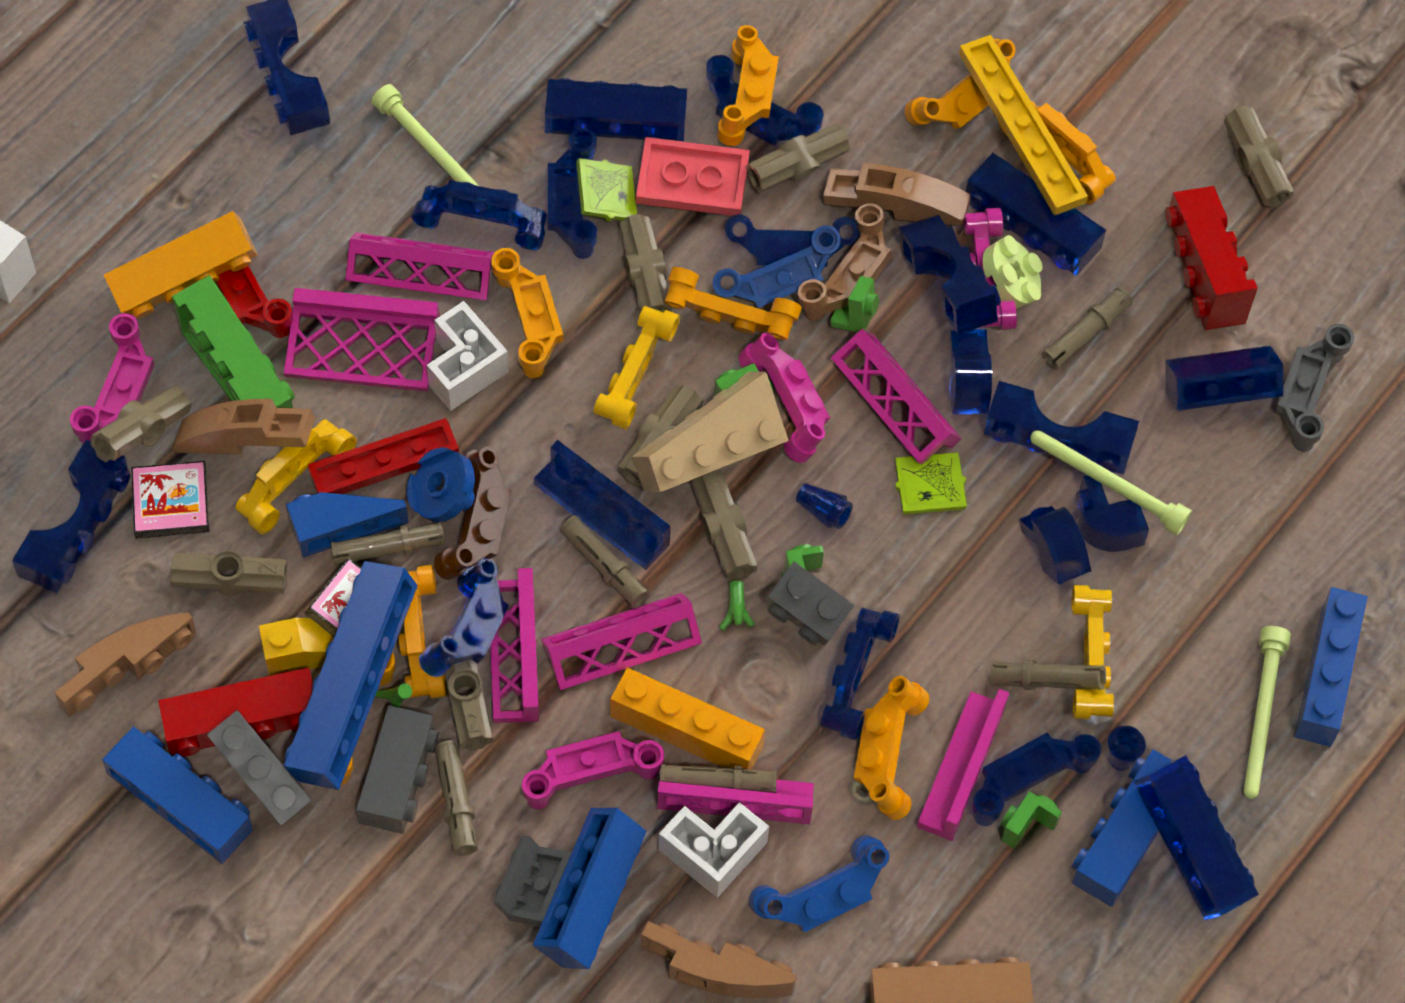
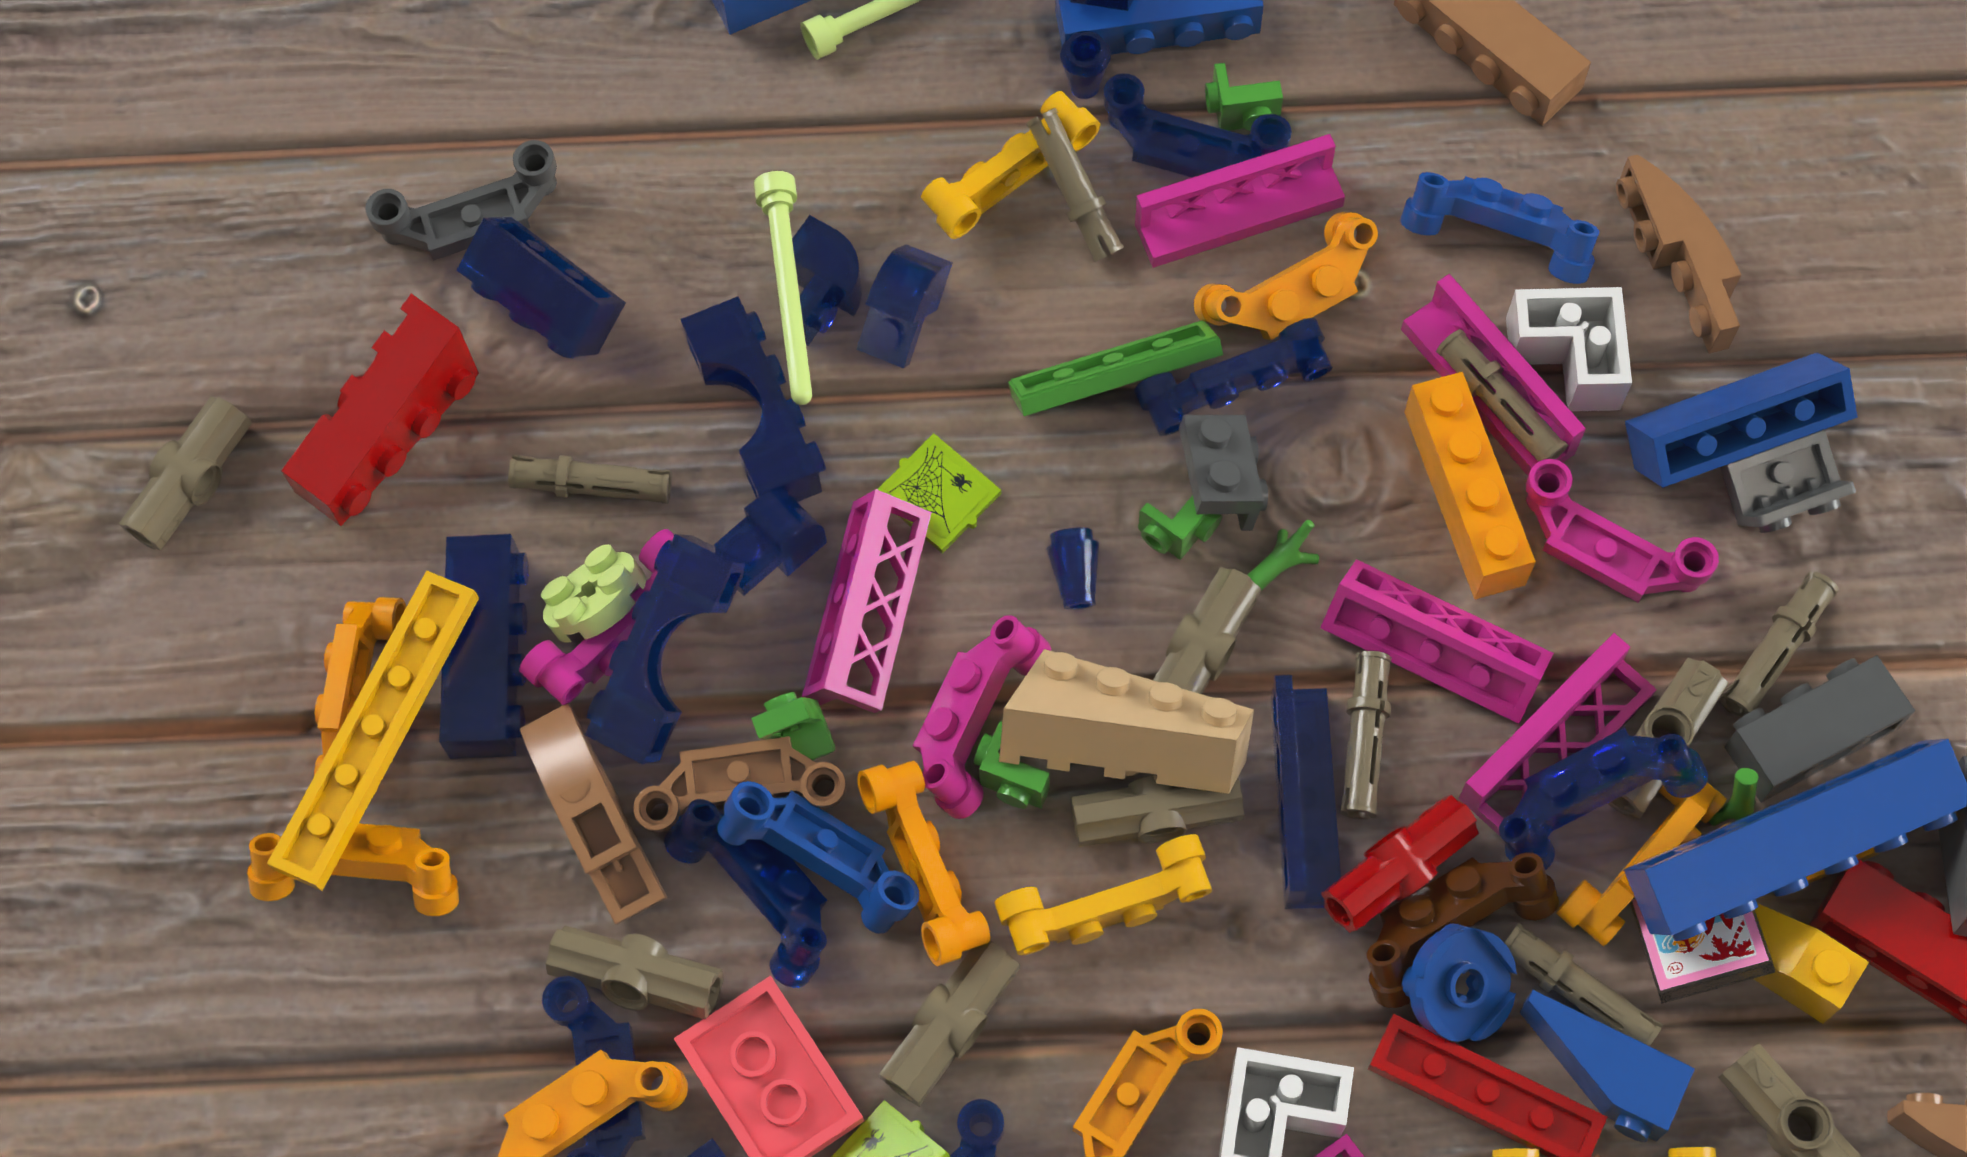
camera: 125 degrees left, 5 degrees up
none -> bright green tile [1008,320,1223,416]
none -> red piece [1321,795,1479,933]

